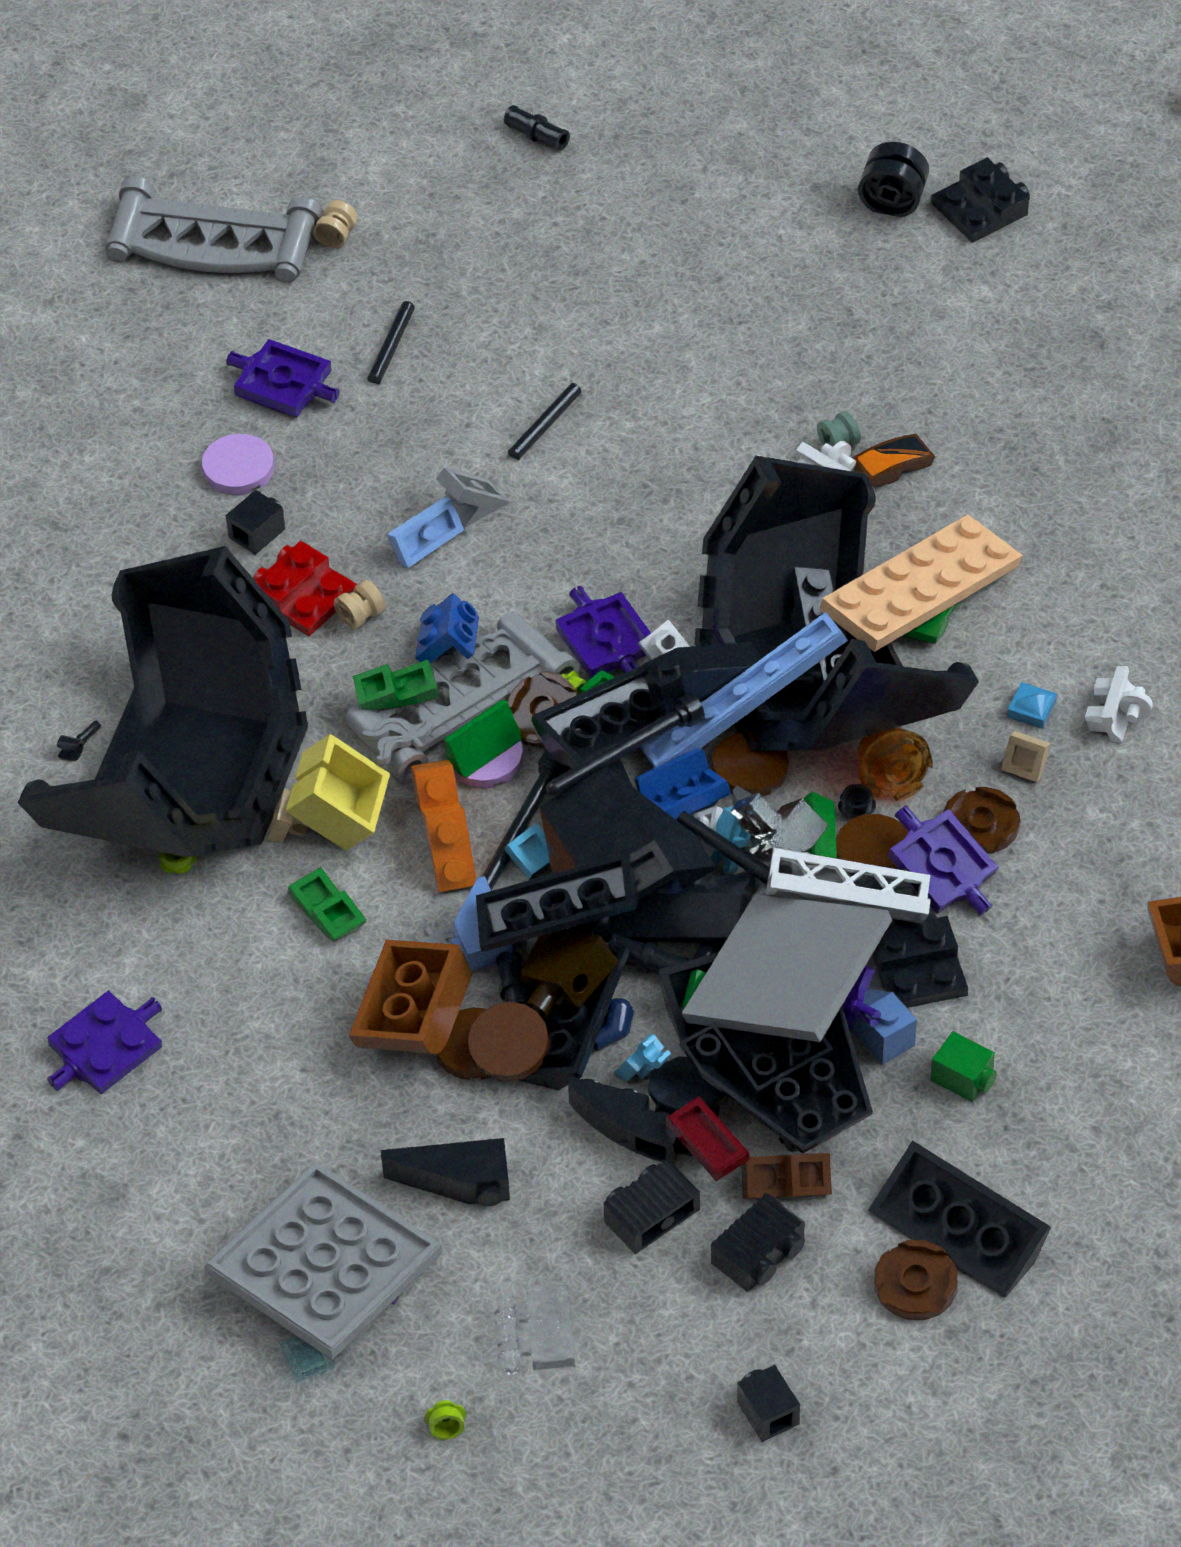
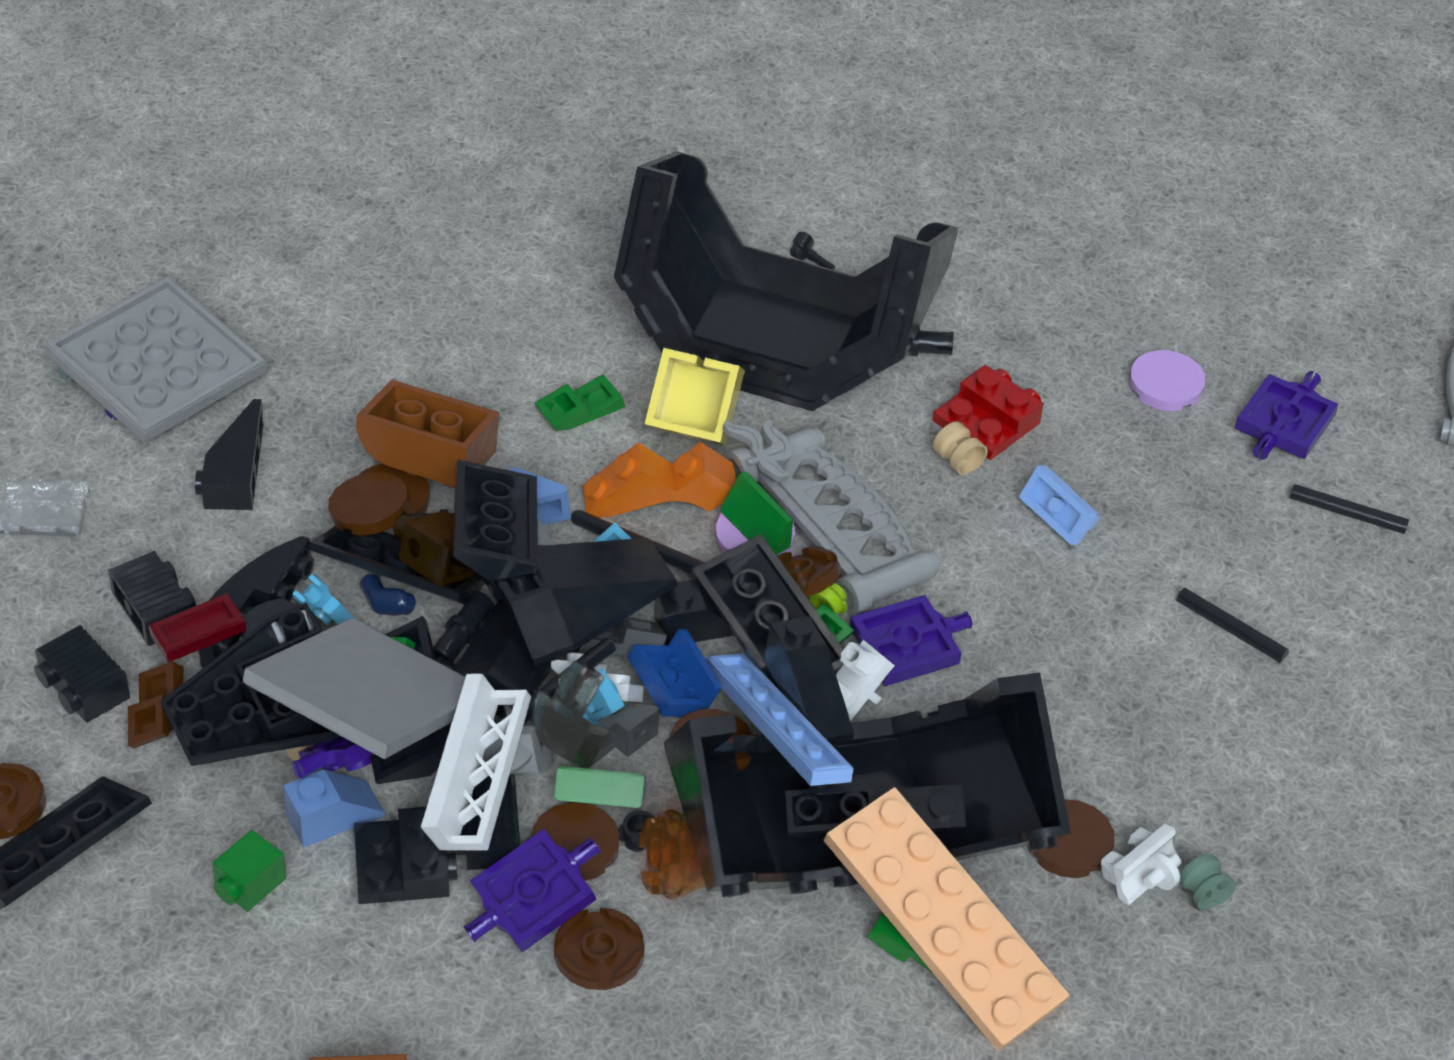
camera: 90 degrees right, 5 degrees down
dark purple plate [47,990,162,1094] -> none
black brick [226,490,285,555] -> none
green slope [352,660,440,709] -> none
blue bracket [415,593,479,664] -> none
light grey slope [436,467,509,528] -> none
black piece [546,693,705,796] -> none
slope [852,434,935,486] -> none
tan tile [1001,731,1050,782] -> none
dark azure tile [1007,682,1057,729] -> none

